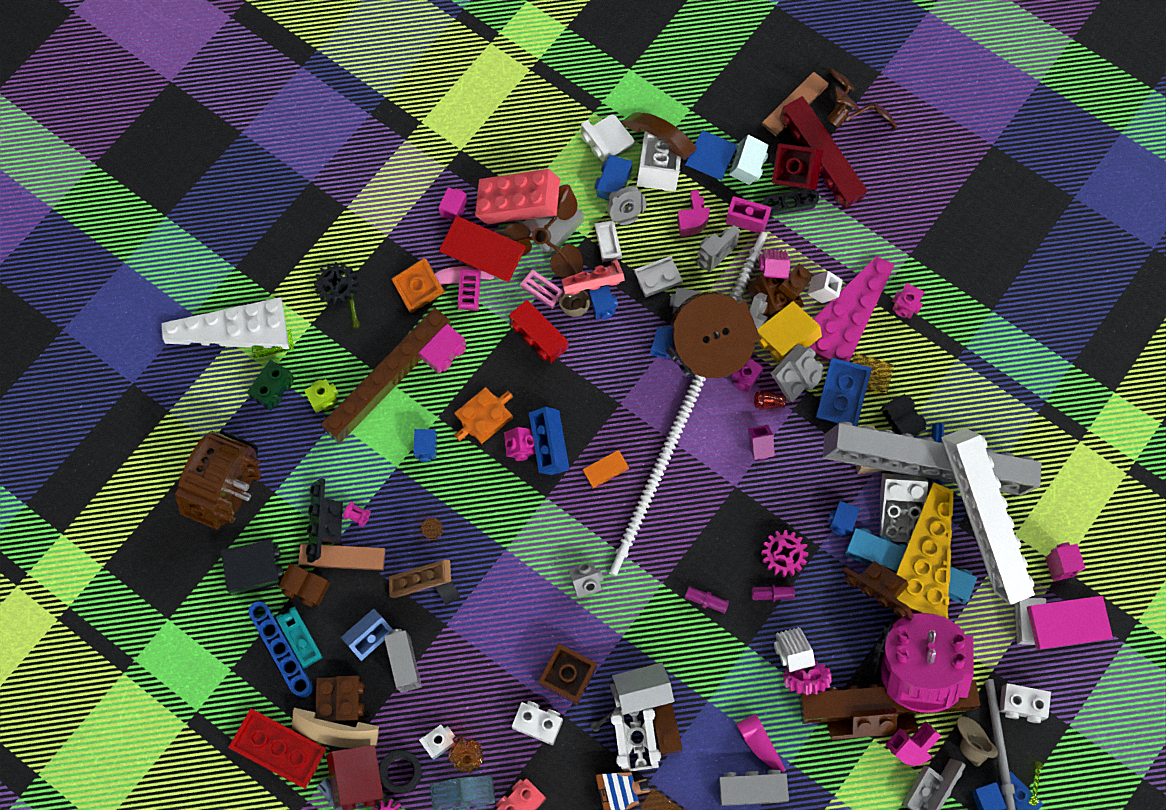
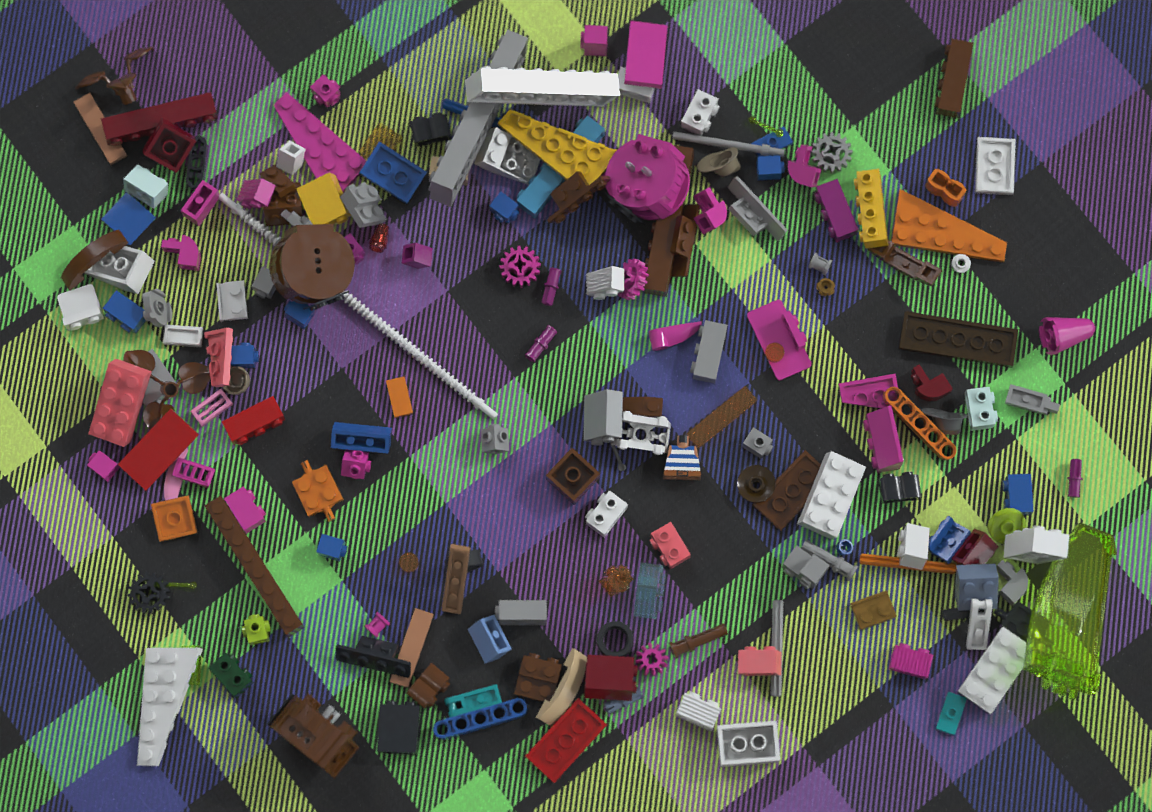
camera: 75 degrees left, 5 degrees up
white brick [419,725,455,760] -> none
light grey plate [696,225,740,272] -> none

